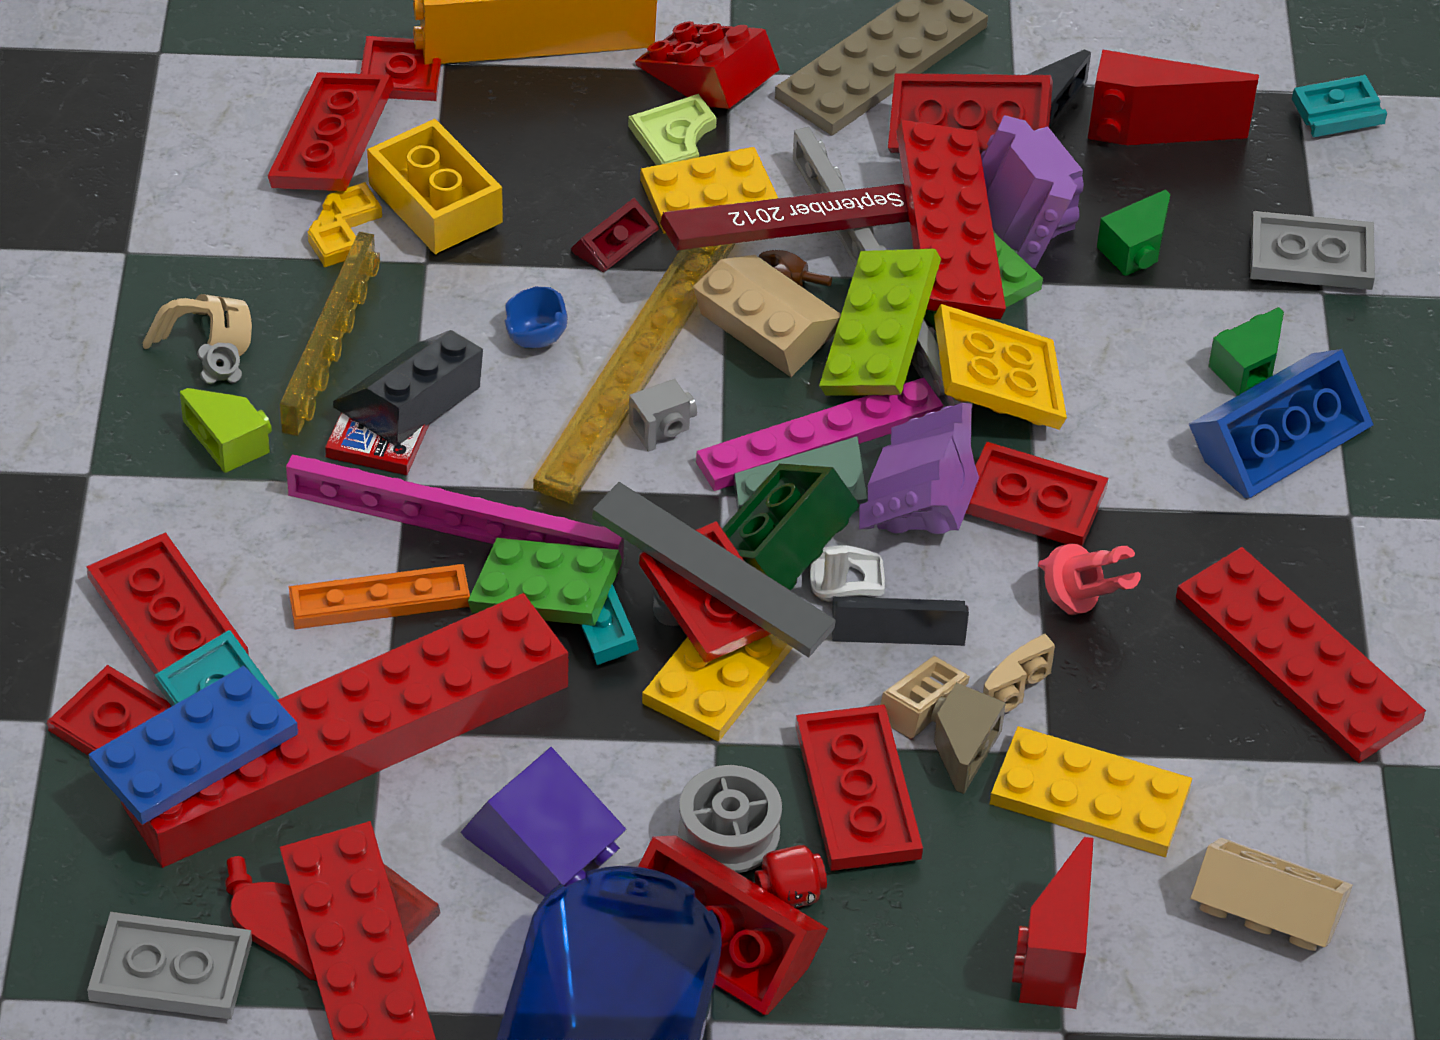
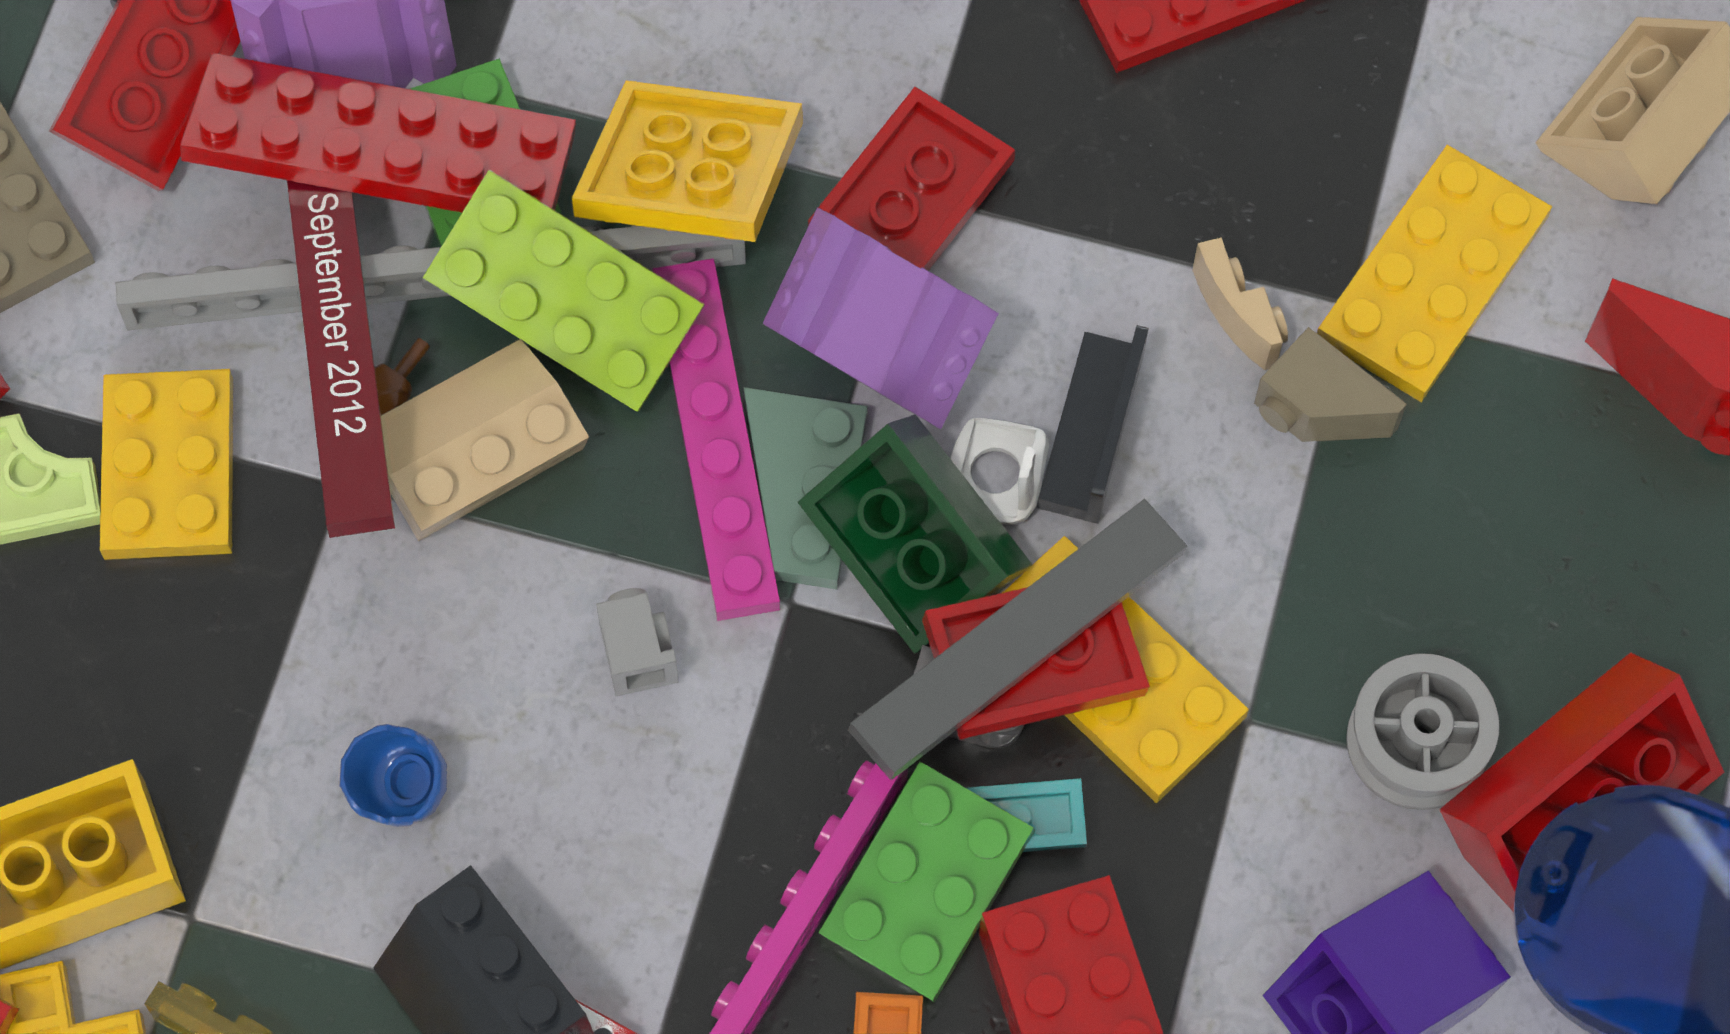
camera: 75 degrees left, 20 degrees up
clear yellow plate [533,243,736,504] -> none
dark red slope [570,198,660,273] -> none
red head [755,845,827,908] -> none
red plate [795,704,923,871] -> none
tan slope [880,656,970,739] -> none
coral piece [1038,544,1141,615] -> none

